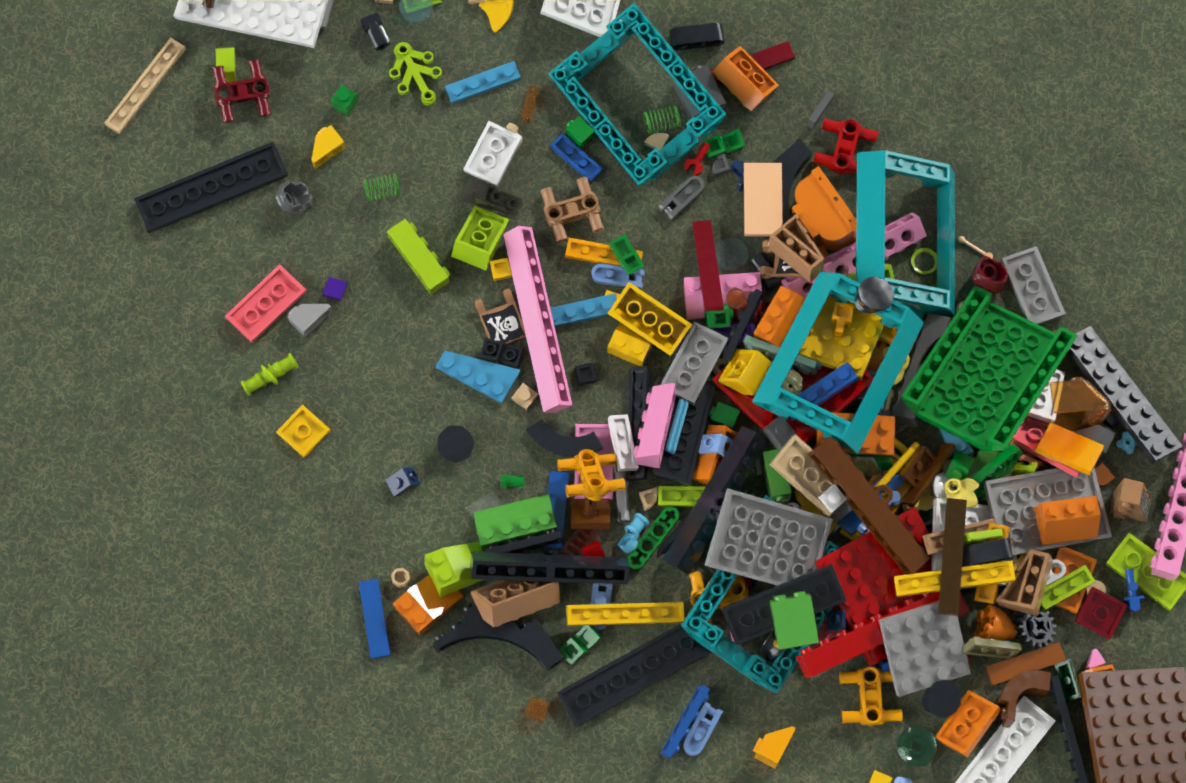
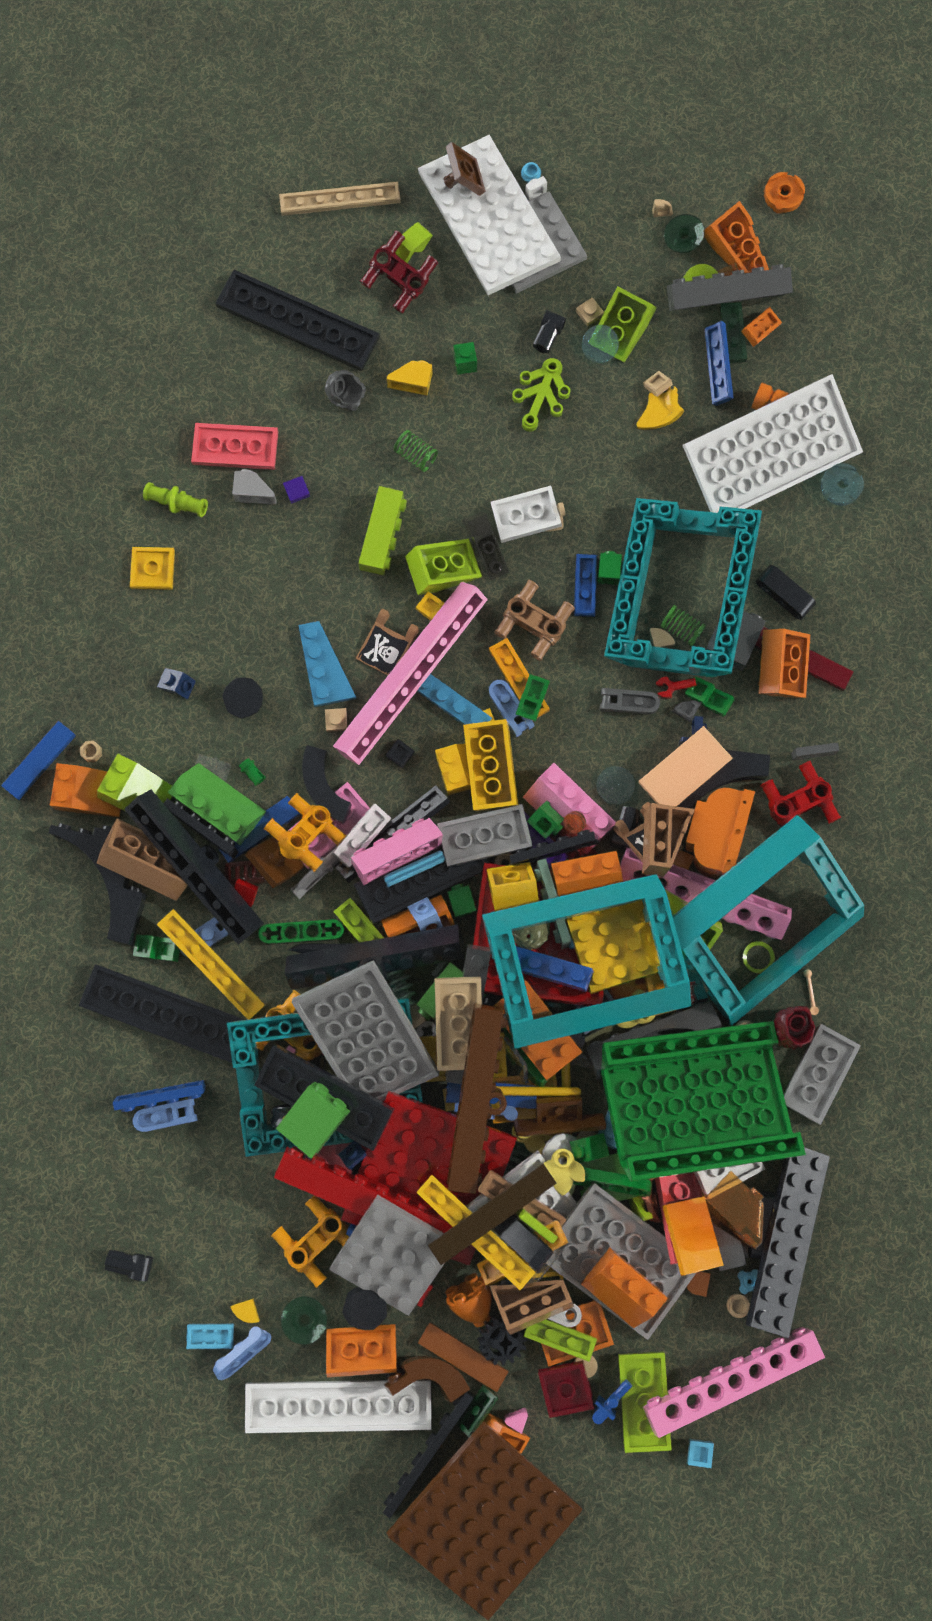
camera: 50 degrees right, 5 degrees up
dark azure plate [445,61,521,104] -> none
black slope [480,338,524,368] -> none
clear orange axle [521,86,538,122] -> none
clear orange plate [525,697,550,722] -> none
medium azure connector [618,513,649,553] -> none
tan tile [639,487,658,512] -> none
dark red tile [692,220,724,312] -> none
light orange slope [753,726,796,769] -> none
white plate [818,484,847,512] -> none
light orange plate [831,301,855,338] -> none
black hat [855,276,894,314] -> none
olive plate [962,637,1022,659] -> none
medium nougat wedge [1109,478,1151,523] -> none
none -> tan tile [726,1294,750,1318]

